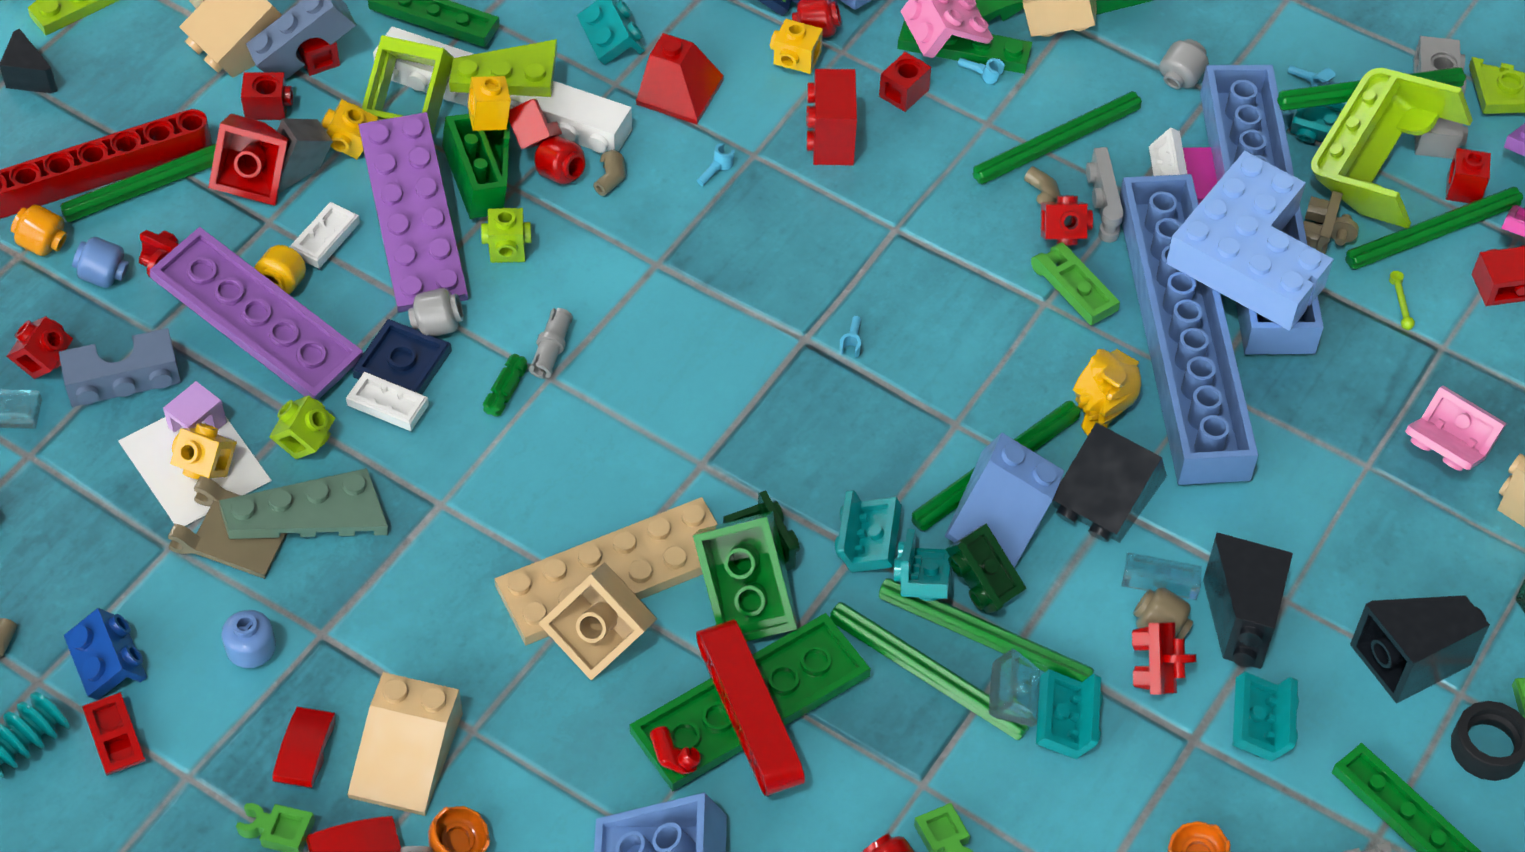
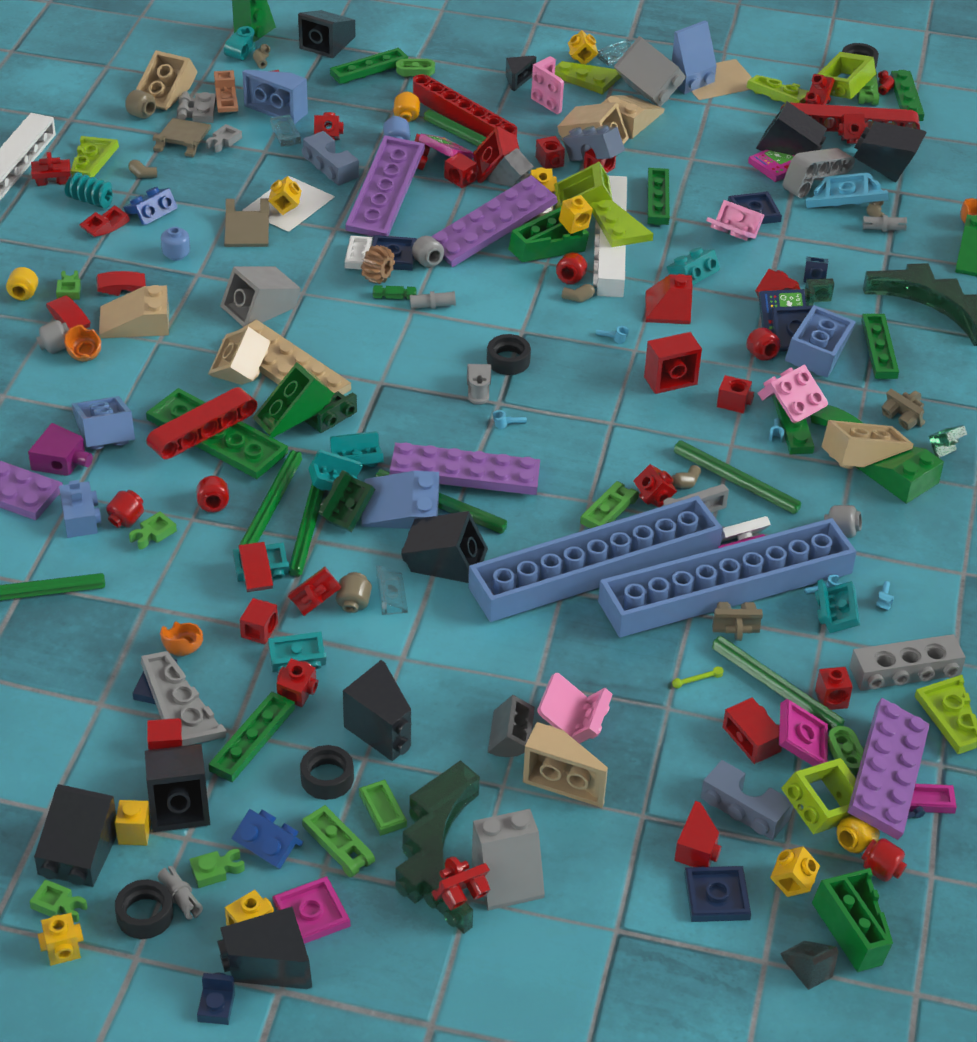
camera: 70 degrees right, 10 degrees down
lavender panel [163,381,227,432] -> none
sand green wing [219,468,388,539] -> none
yellow head [254,245,306,295] -> none
lime brick [269,395,335,459] -> none
white plate [290,202,360,269] -> none
lime brick [481,208,531,263] -> none
panel [508,99,562,149] -> none
red arm [650,726,701,775] -> none
yellow brick [770,18,823,74] -> none
clear light blue slope [989,648,1040,727] -> none
yellow piece [1073,349,1141,436] -> none
light blue piece [1166,151,1334,331] -> none
black slope [1203,532,1293,669] -> none
green axle [1277,67,1466,111] -> none
lime windscreen [1311,68,1473,229] -> none
none -> red head [196,476,229,513]
none -> light grey slope [220,266,301,327]
none -> red slope [239,542,273,592]
none -> red brick [240,598,278,644]
none -> red brick [276,658,319,707]
none -> medium nougat gear [361,245,395,284]
none -> medium lavender plate [389,442,540,495]
none -> dark pink tile [419,133,473,159]
none -> red brick [444,152,477,188]
none -> light grey piece [467,364,491,405]
none -> black tyre [487,334,531,375]
none -> dark grey brick [488,695,535,757]
none -> bright pink bracket [531,56,564,115]

